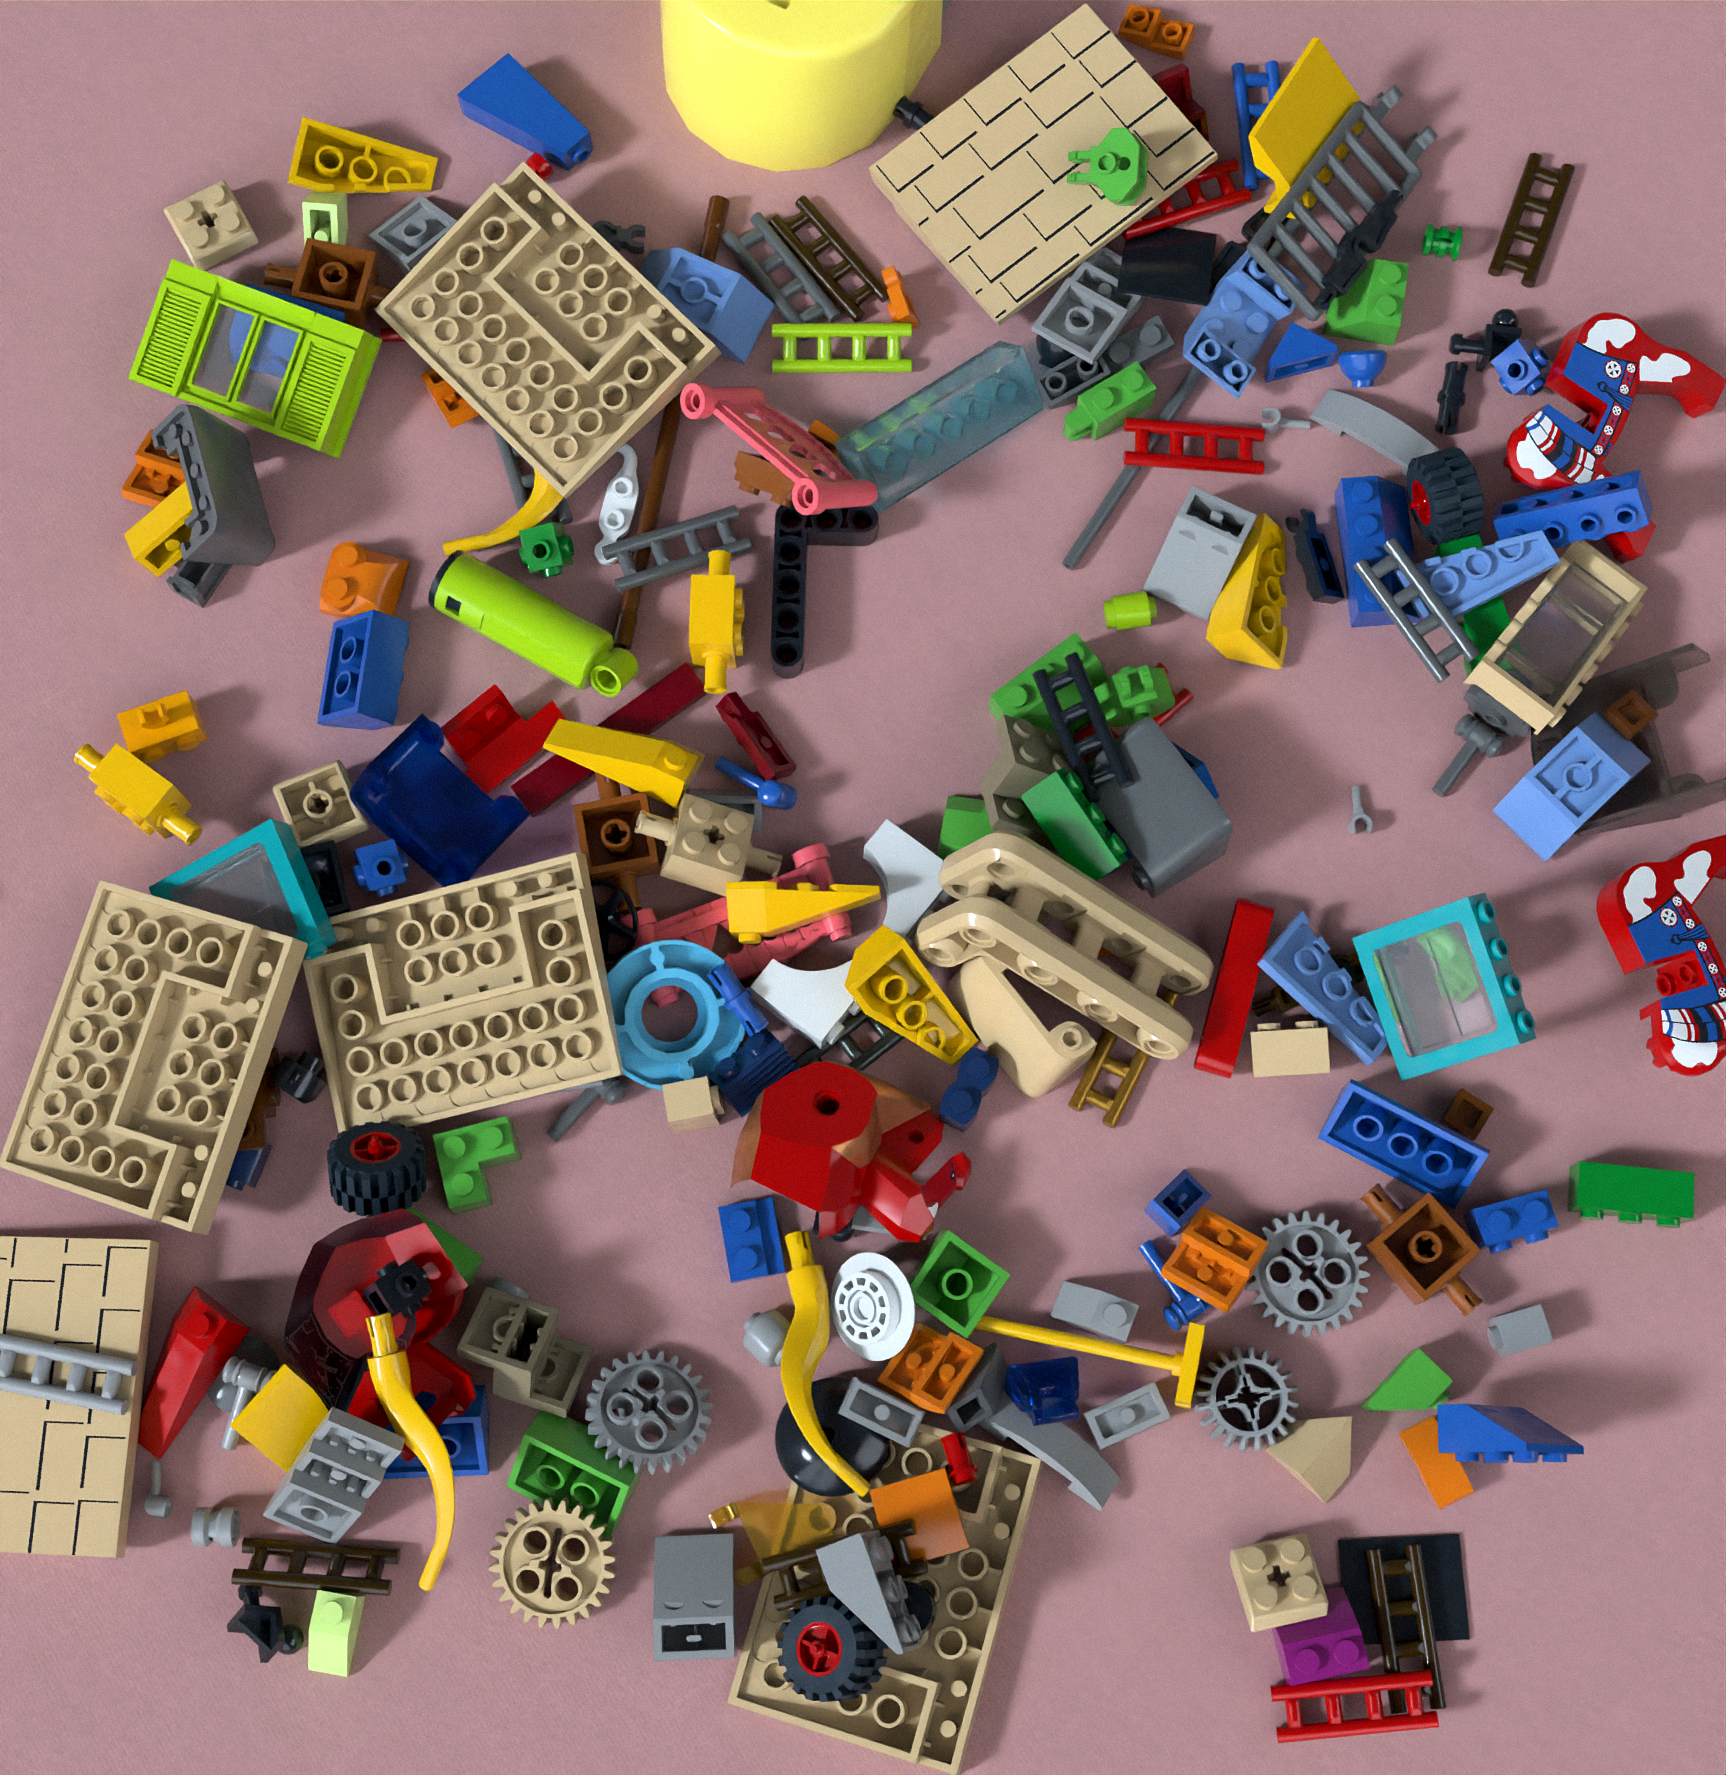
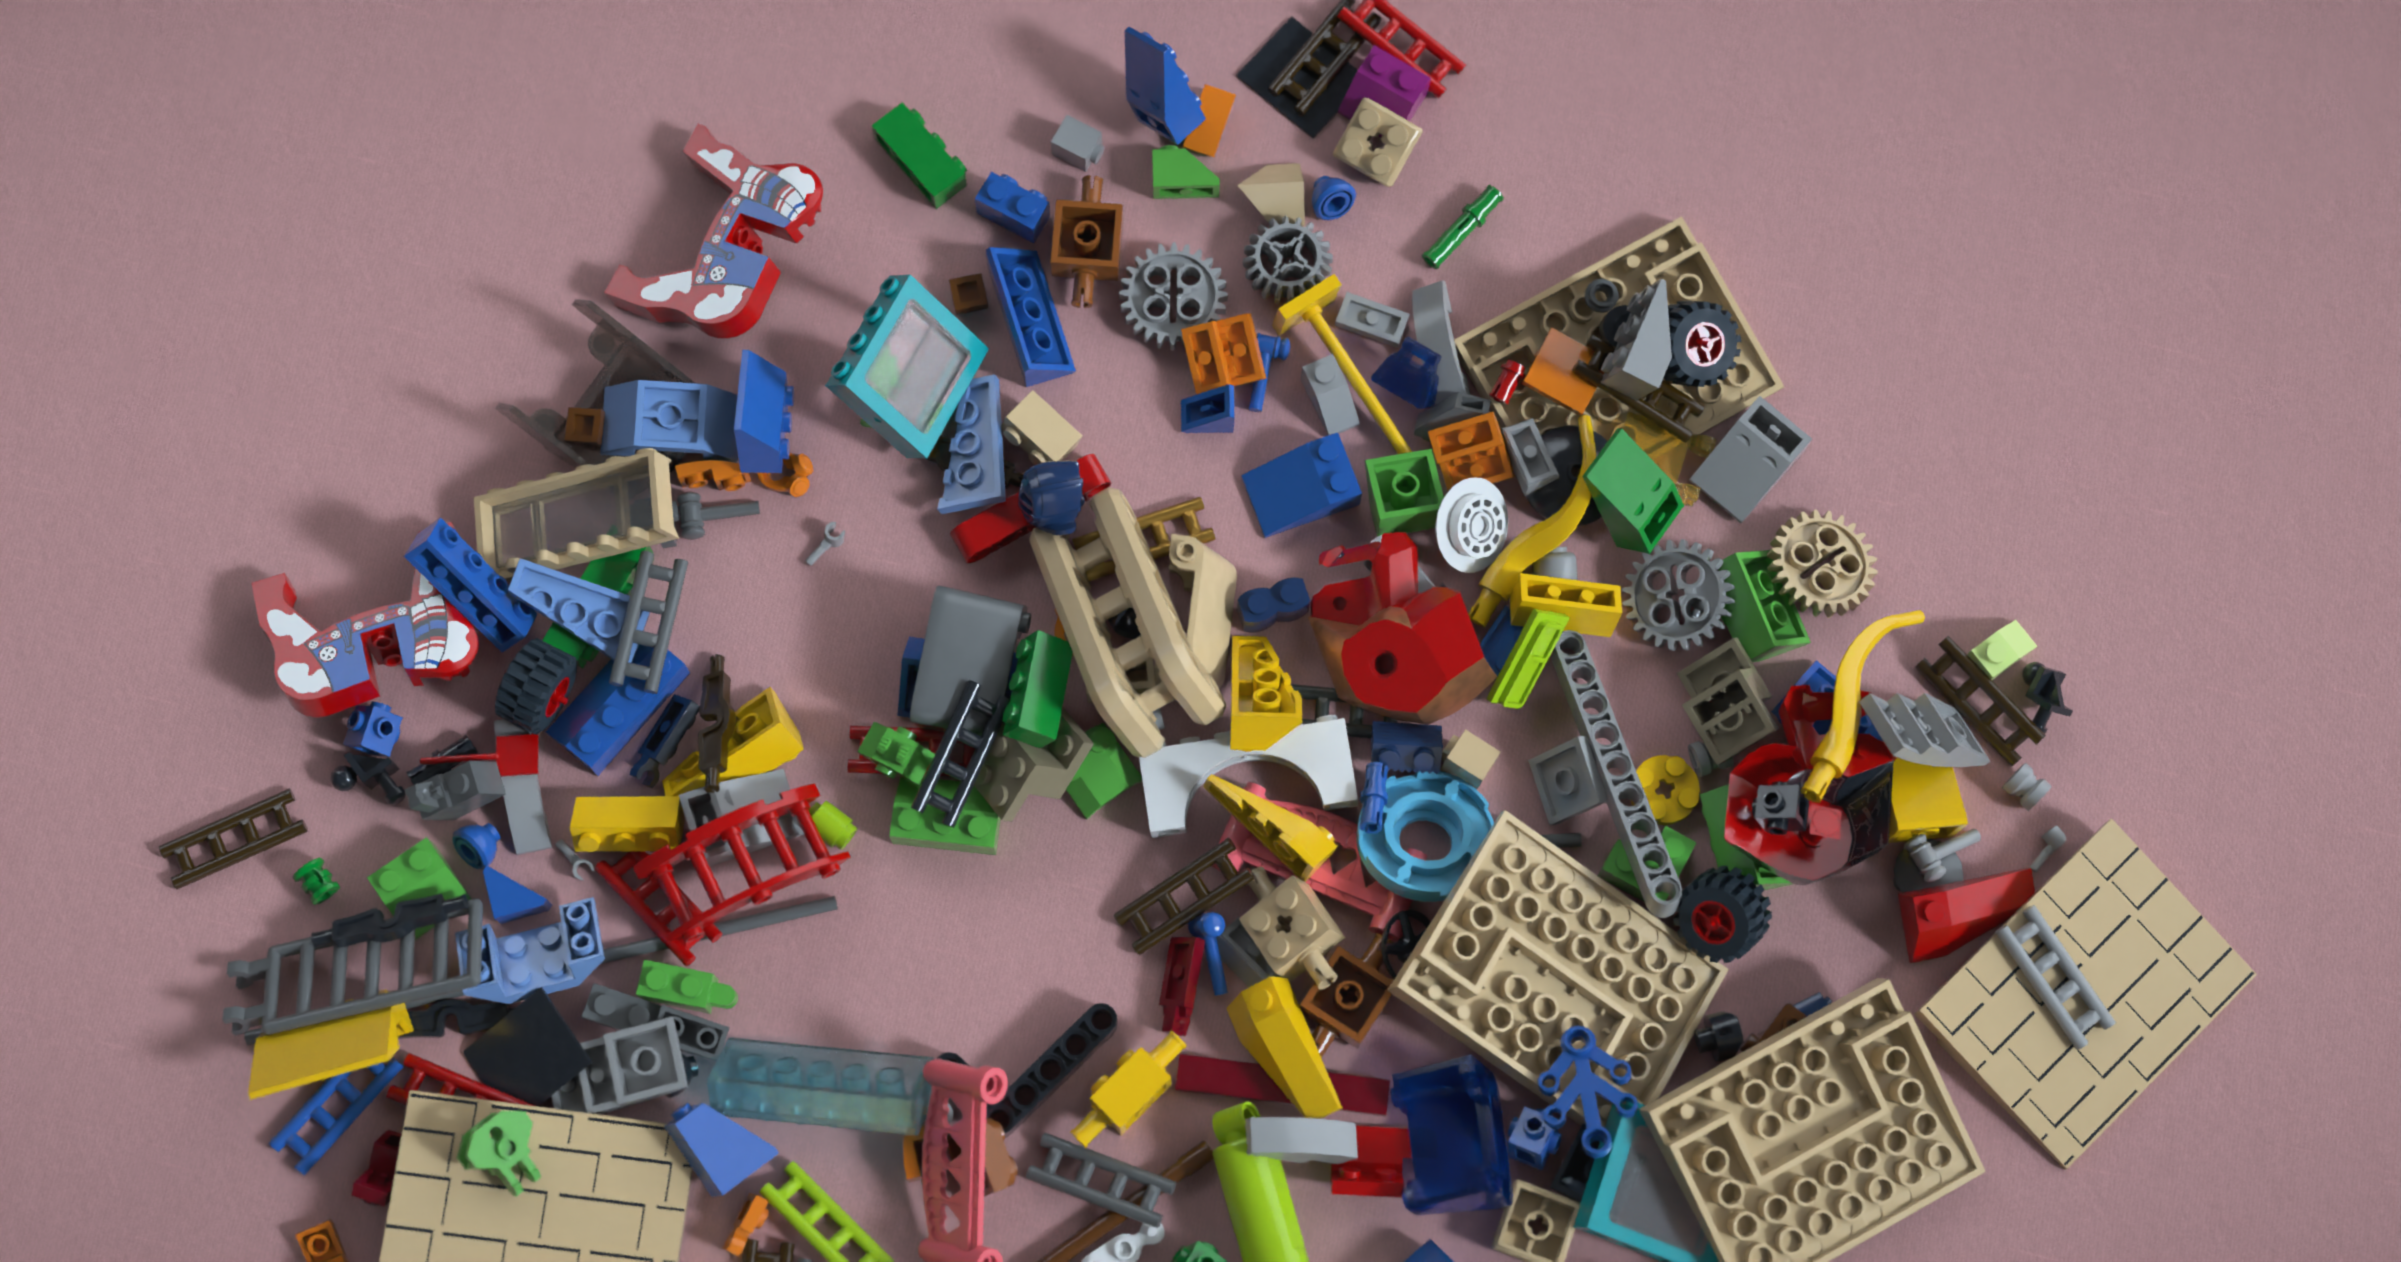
camera: 140 degrees left, 0 degrees up
none -> dark grey hinge [405,761,506,820]
none -> red piece [419,734,539,777]
none -> yellow brick [570,796,685,852]
none -> red fence [633,783,851,943]
none -> slope [664,1102,779,1197]
none -> orange slope [675,460,751,491]
none -> dark brown piece [698,654,736,793]
none -> blue slope [734,350,794,473]
none -> orange piece [757,453,814,497]
none -> dark blue piece [1018,461,1085,535]
none -> dark brown bar [1114,838,1255,955]
none -> blue slope [1241,432,1362,538]
none -> light grey slope [1245,1117,1358,1164]
none -> blue brick [1311,176,1356,220]
none -> green pin [1422,185,1504,270]
none -> lime piece [1486,609,1570,709]
none -> yellow brick [1510,573,1622,637]
none -> light grey plate [1528,736,1608,825]
none -> blue plant [1538,1026,1638,1158]
none -> light grey beam [1552,630,1682,918]
none -> slope [1582,428,1684,554]
none -> dark grey plate [1584,279,1618,313]
none -> yellow plate [1630,755,1700,825]

